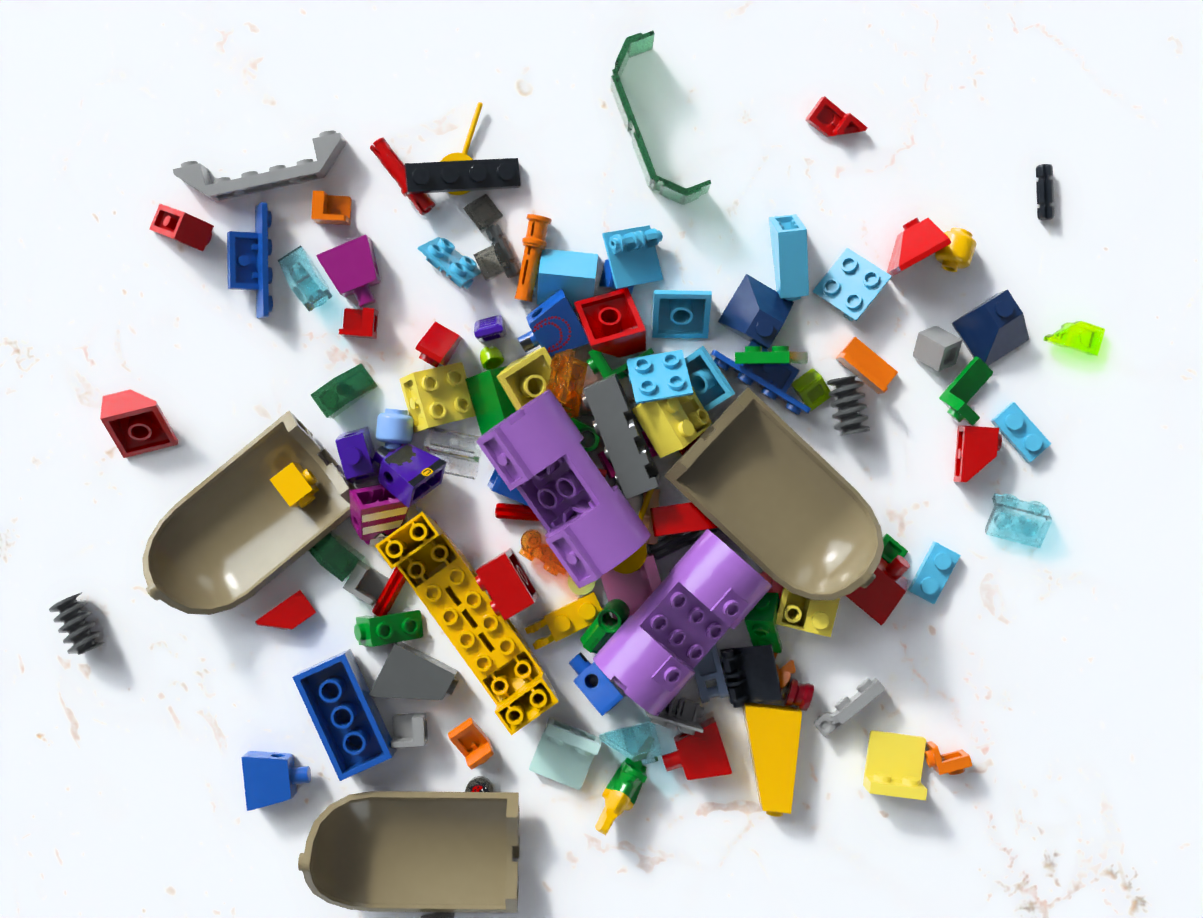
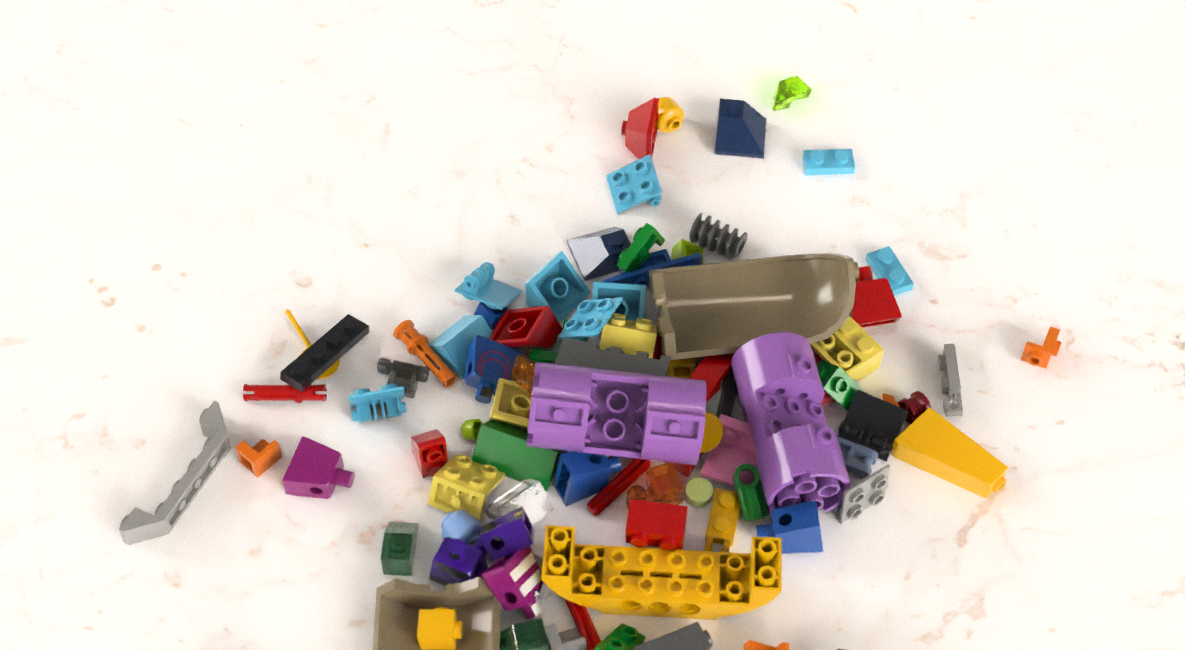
camera: 50 degrees left, 35 degrees down
red slope [149,204,214,251] -> none
blue bracket [227,202,273,319] -> none
clear light blue slope [278,245,333,312] -> none
red panel [339,308,379,339] -> none
clear smoke slope [463,194,504,233] -> none
dark purple slope [474,315,507,343] -> none
light aqua bracket [529,717,601,790] -> none
animal [595,735,655,836] -> none
clear light blue slope [599,721,663,765] -> none
clear green windscreen [610,30,712,205] -> none
red torso [662,717,732,780] -> none
medium azure slope [769,214,809,301] -> none
red slope [805,96,868,137] -> none
orange panel [836,337,898,394] -> none
light yellow bracket [863,730,928,801] -> none
light grey panel [913,326,962,372] -> none
green bracket [939,356,993,426] -> none
red slope [953,426,1002,482] -> none
clear light blue bracket [984,494,1052,548] -> none
black axle [1036,164,1055,220] -> none

